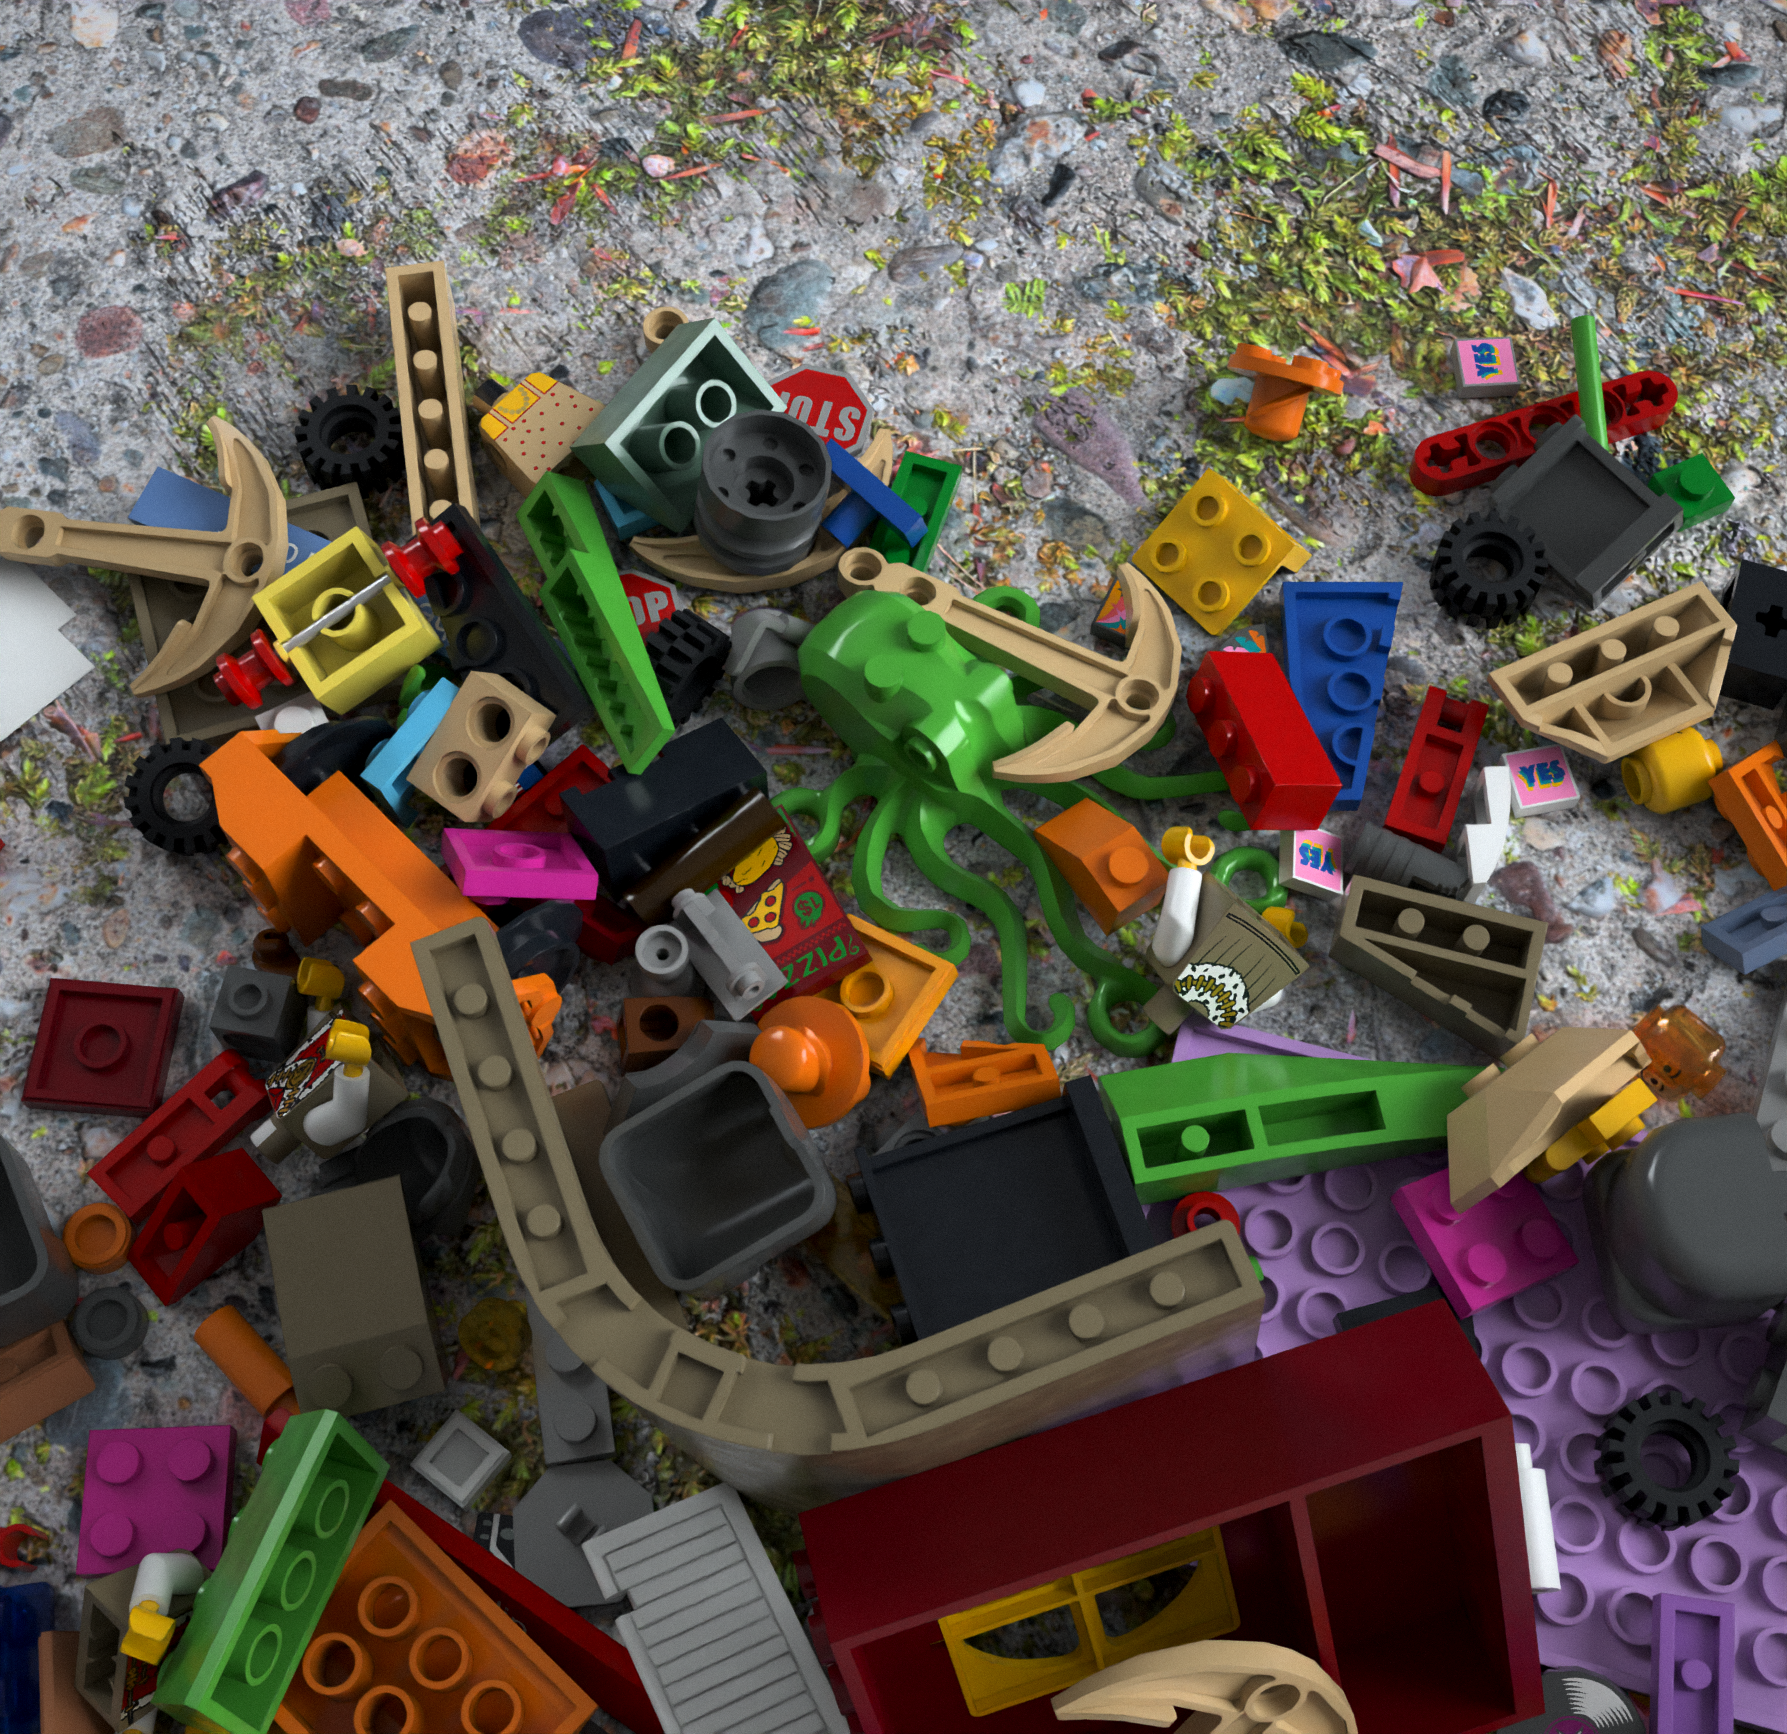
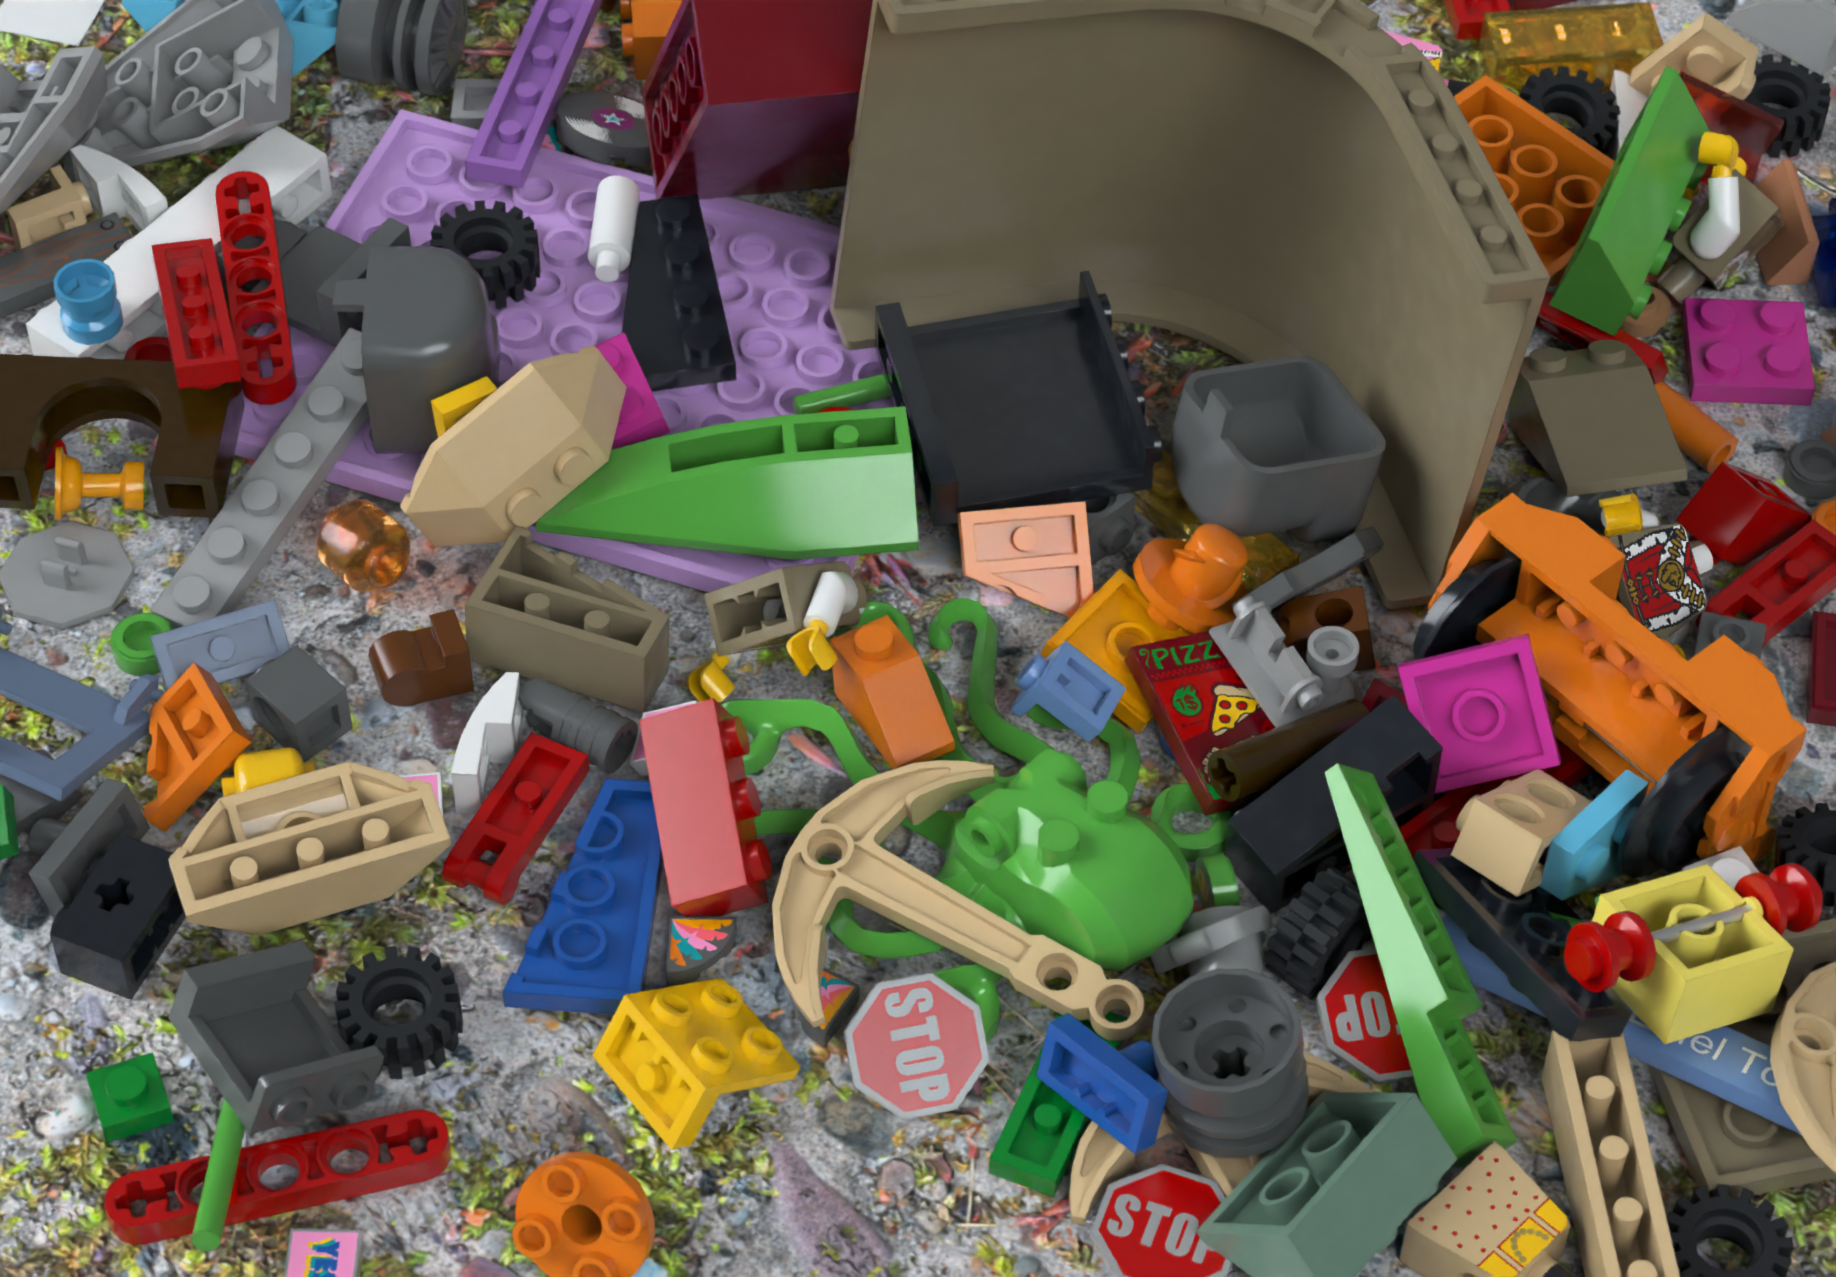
camera: 175 degrees left, 15 degrees down
none -> dark grey brick [246,645,353,762]
none -> reddish brown leg [368,609,474,706]
none -> piece [843,973,990,1120]
none -> medium blue bracket [1010,641,1126,743]
none -> bright green tile [1195,853,1240,910]

